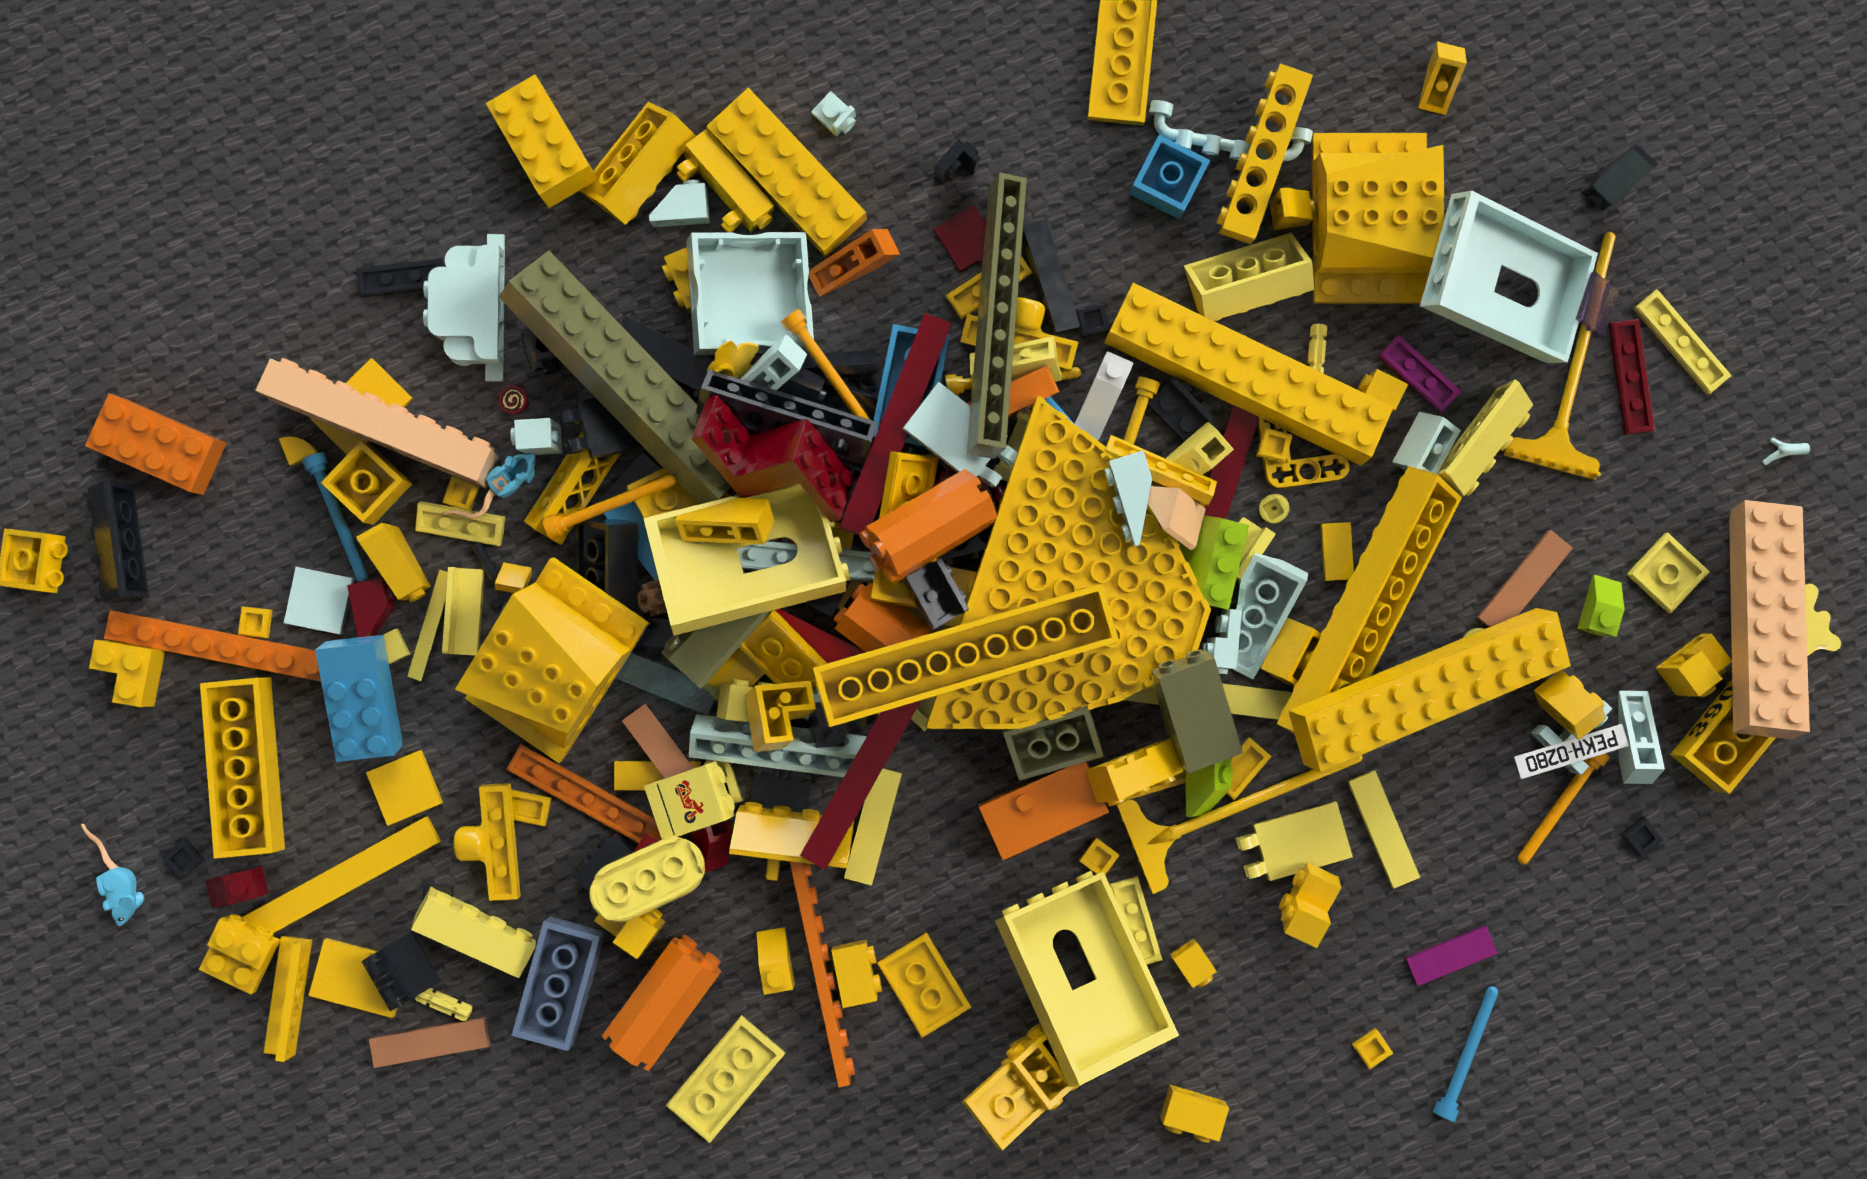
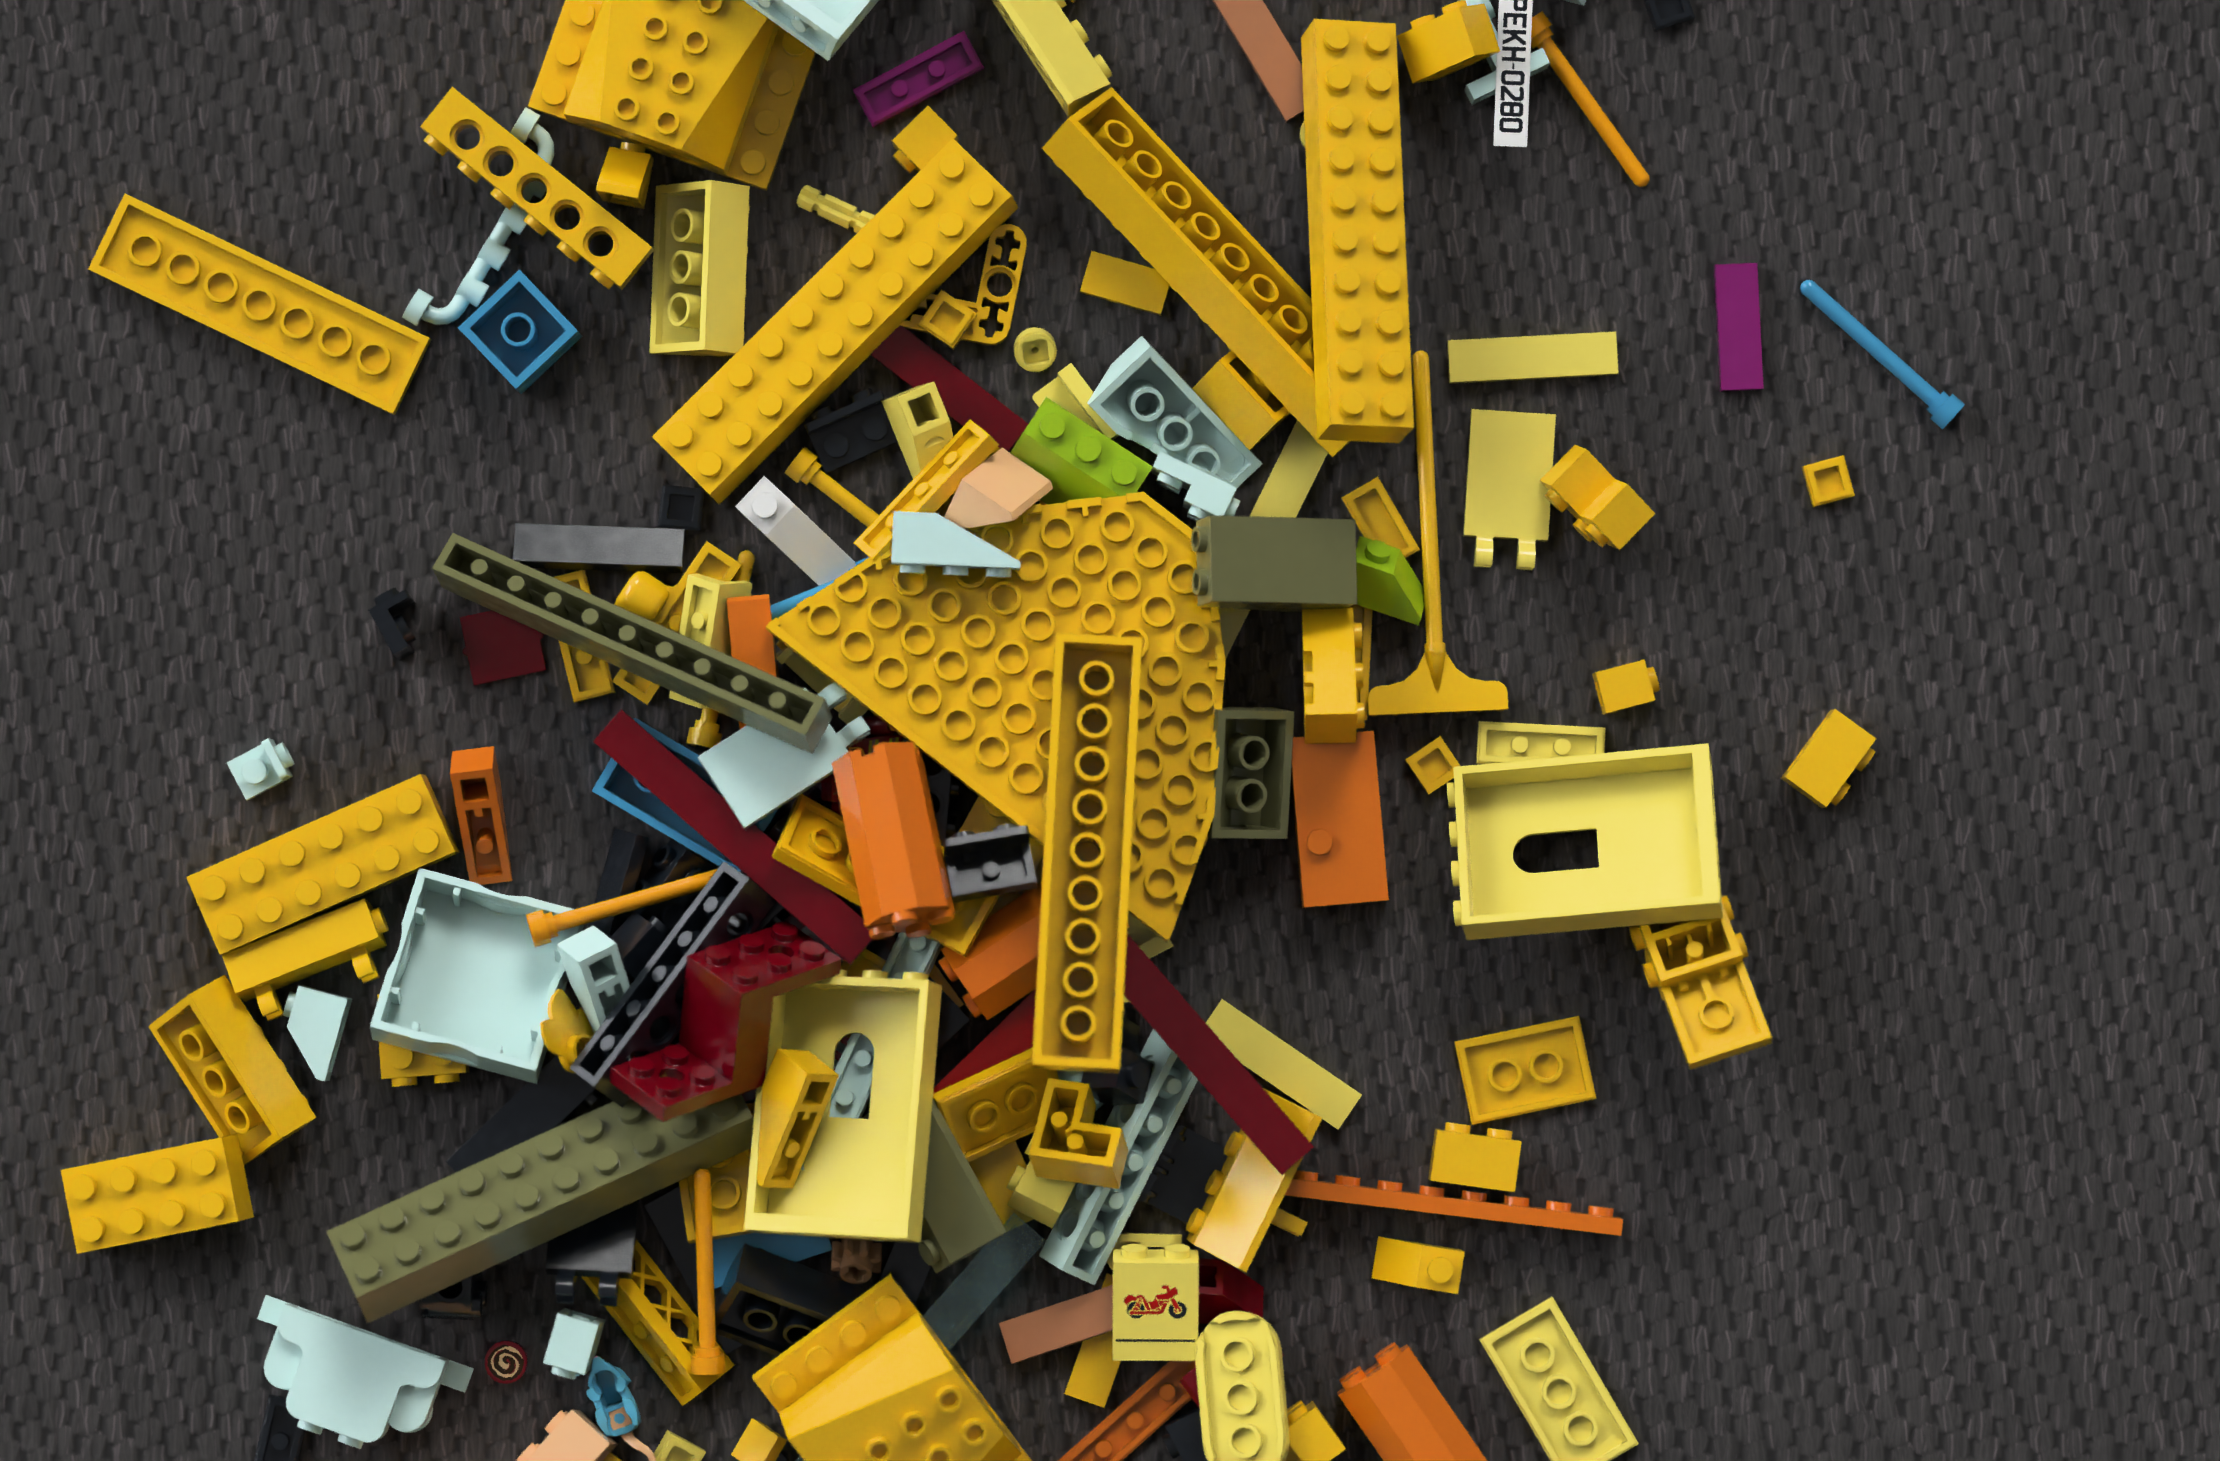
camera: 70 degrees left, 0 degrees up
light aqua brick [1392,412,1461,474] -> none

